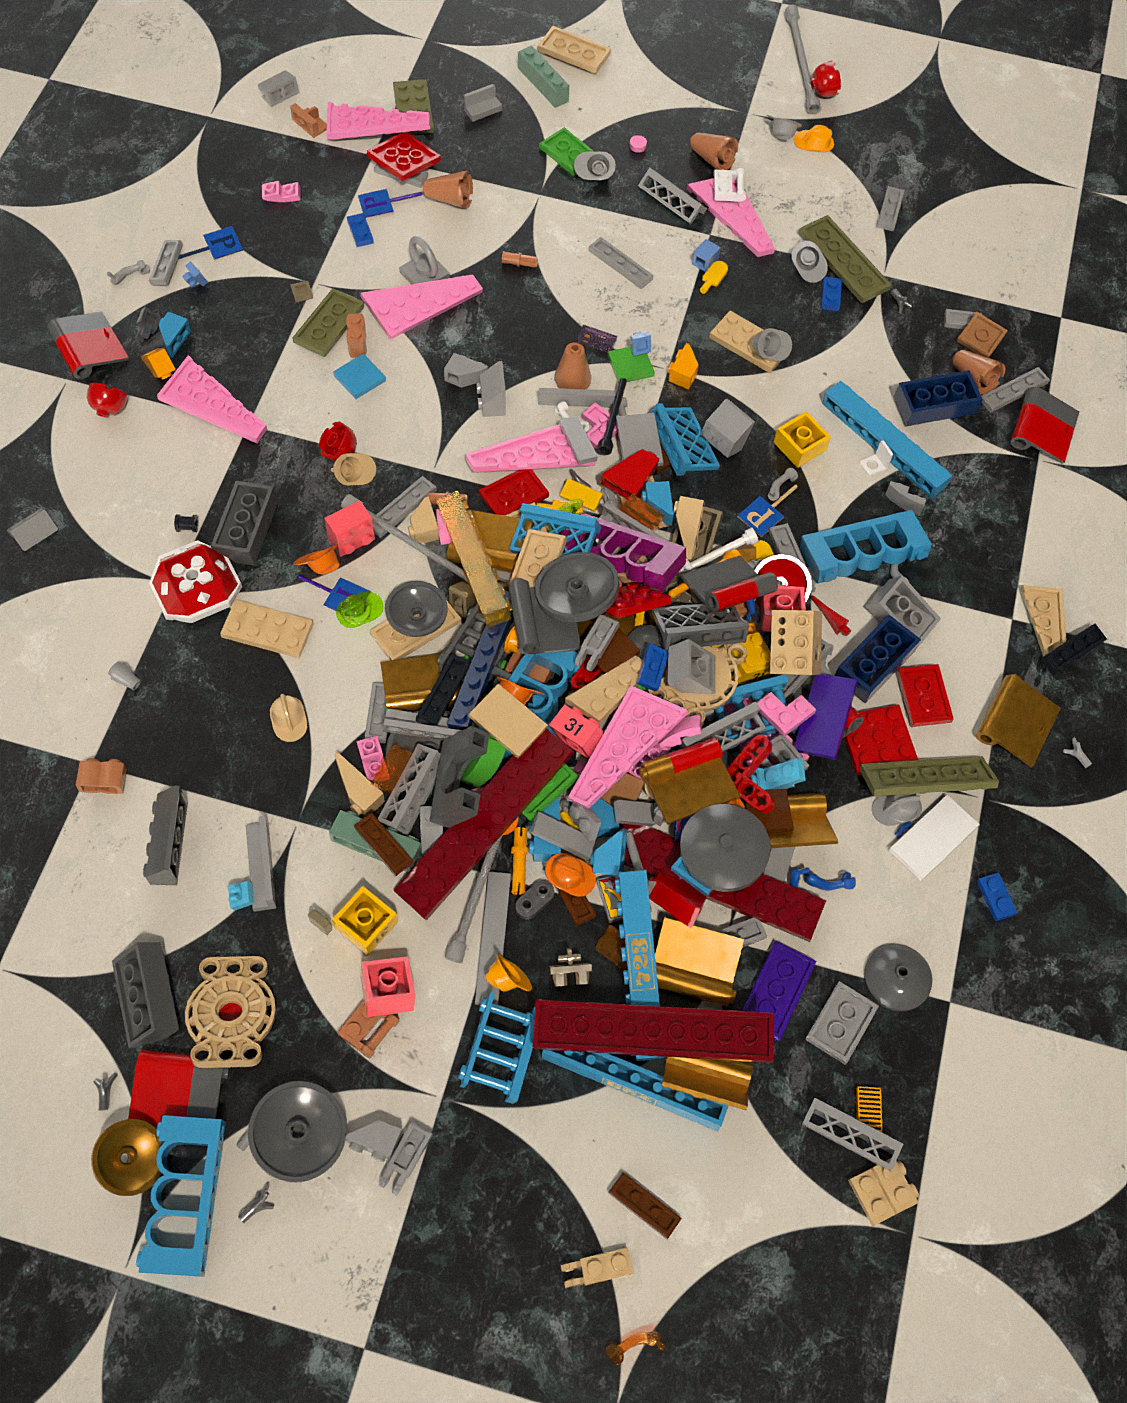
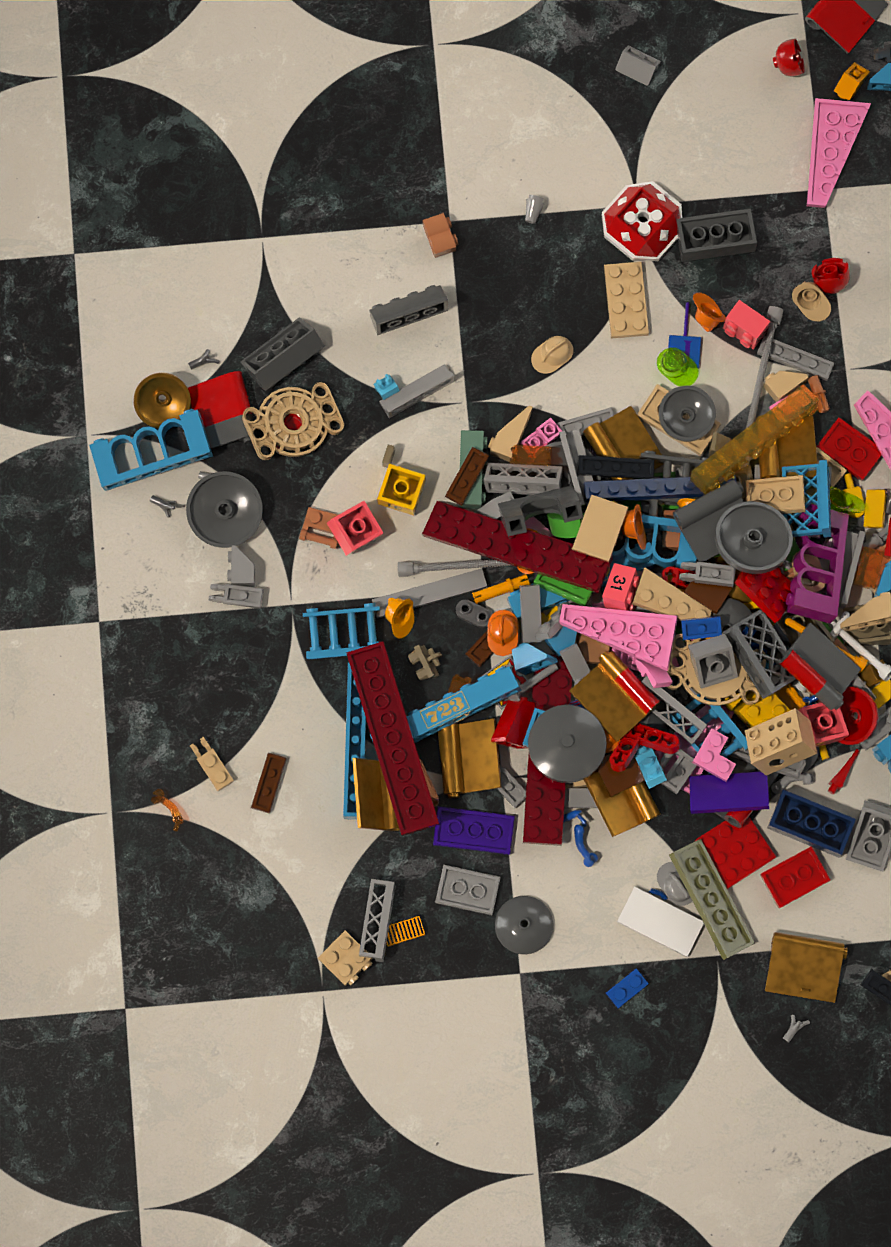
camera: 75 degrees right, 15 degrees up
black bush [174,514,199,532] -> none

